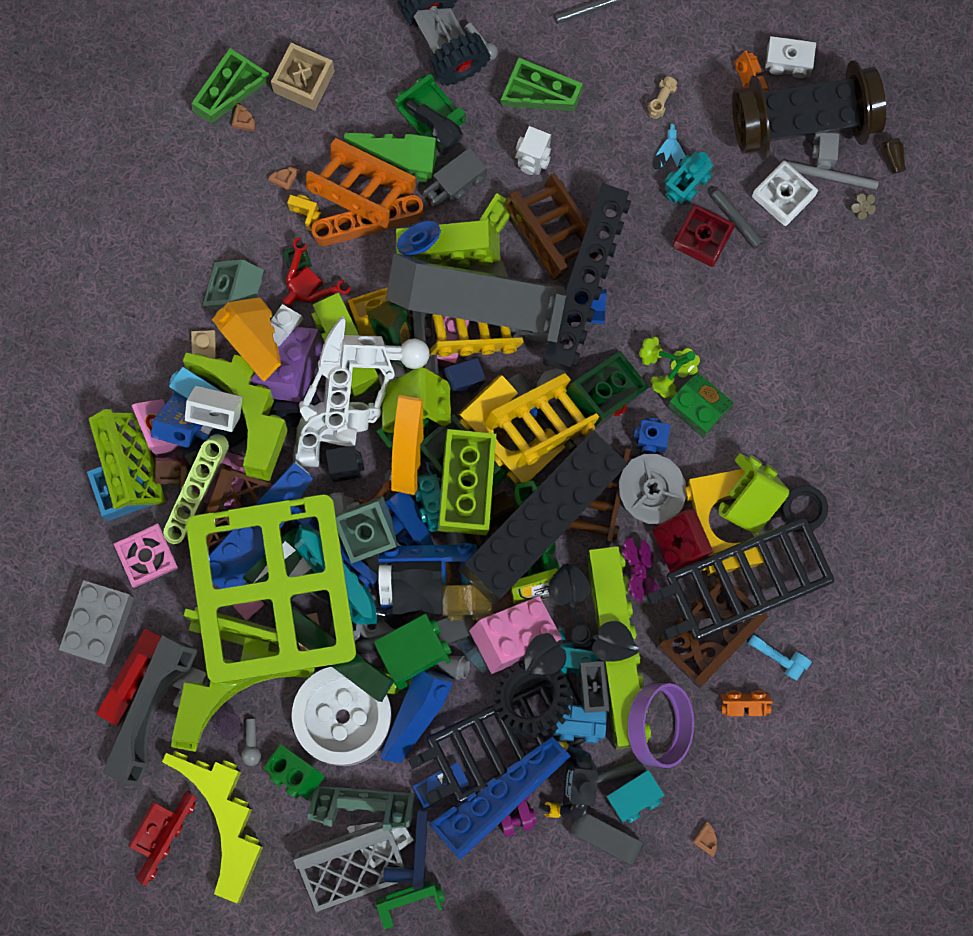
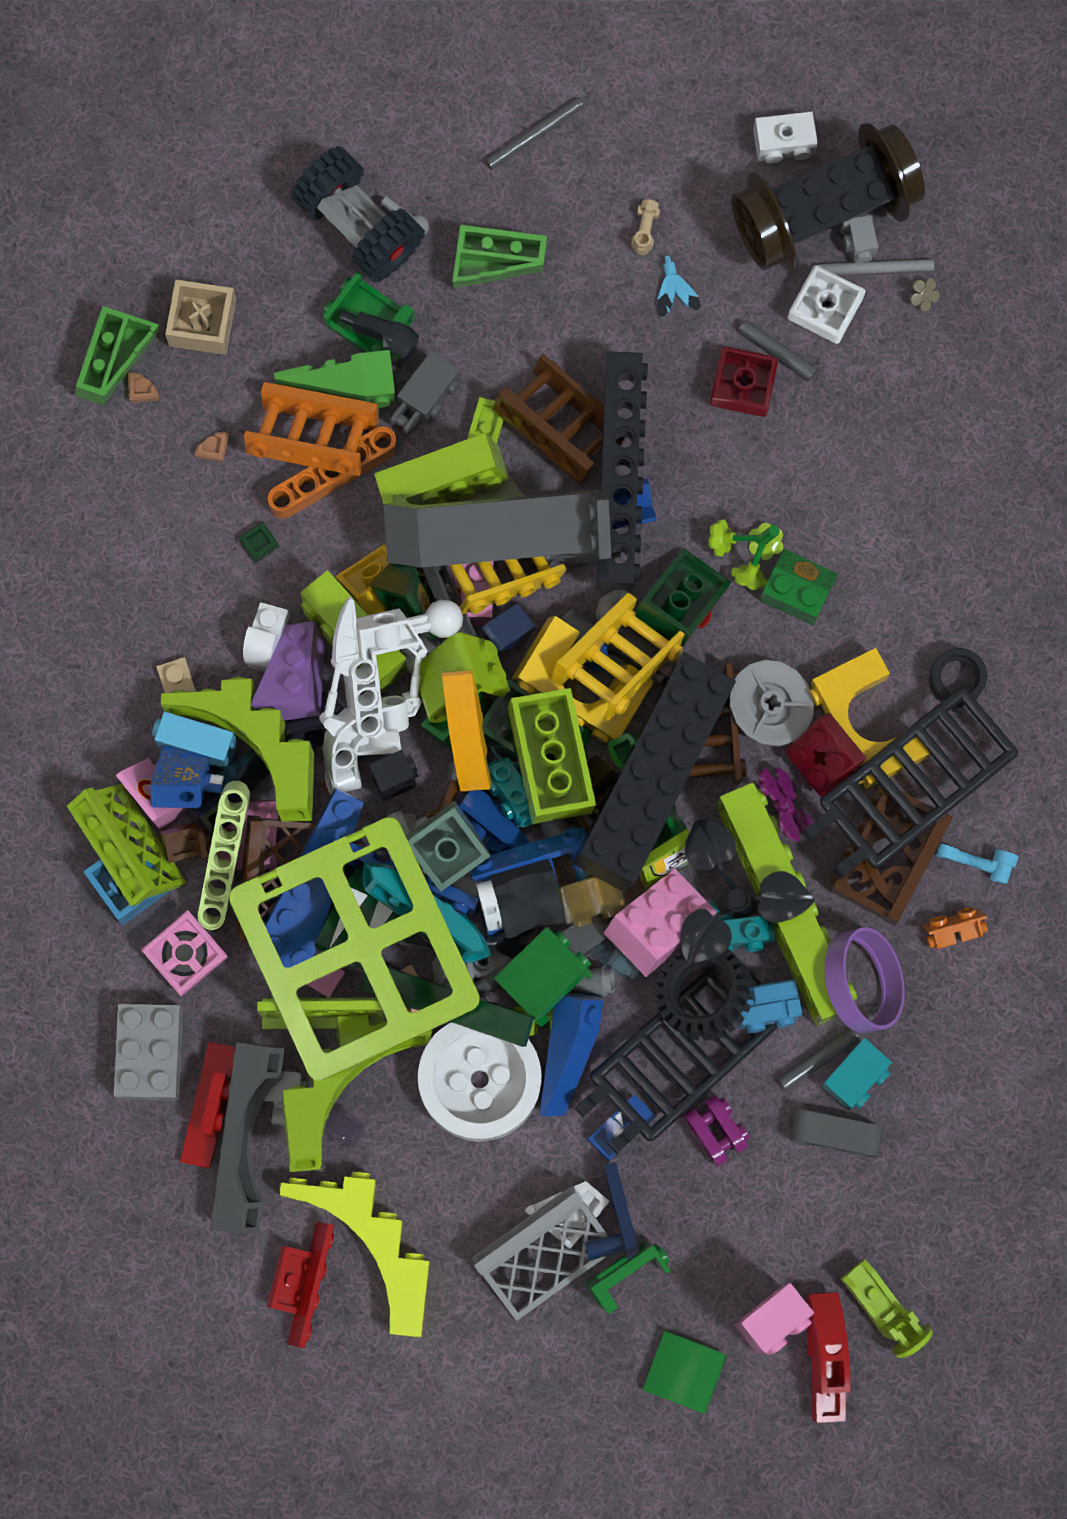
camera: 20 degrees left, 0 degrees up
white brick [185,386,242,432] -> none
sand green slope [203,259,264,310] -> none
light orange wedge [212,297,281,382] -> none
light grey bar [241,719,261,766] -> none
green brick [263,744,325,800] -> none
red piece [281,238,351,307] -> none
yellow bracket [287,195,321,231] -> none
sand green wedge [308,786,414,831] -> none
blue dish [397,221,441,255] -> none
blue wing [429,737,570,860] -> none
white brick [515,126,551,175] -> none
black torso [544,741,598,818] -> none
dark grey slope [578,661,610,713] -> none
blue brick [633,418,671,454] -> none
teal brick [664,151,714,204] -> none
nougat tile [692,822,717,857] -> none
lime piece [719,453,789,534] -> none
orange hinge [734,50,769,92] -> none
dark brown cone [881,138,906,174] -> none

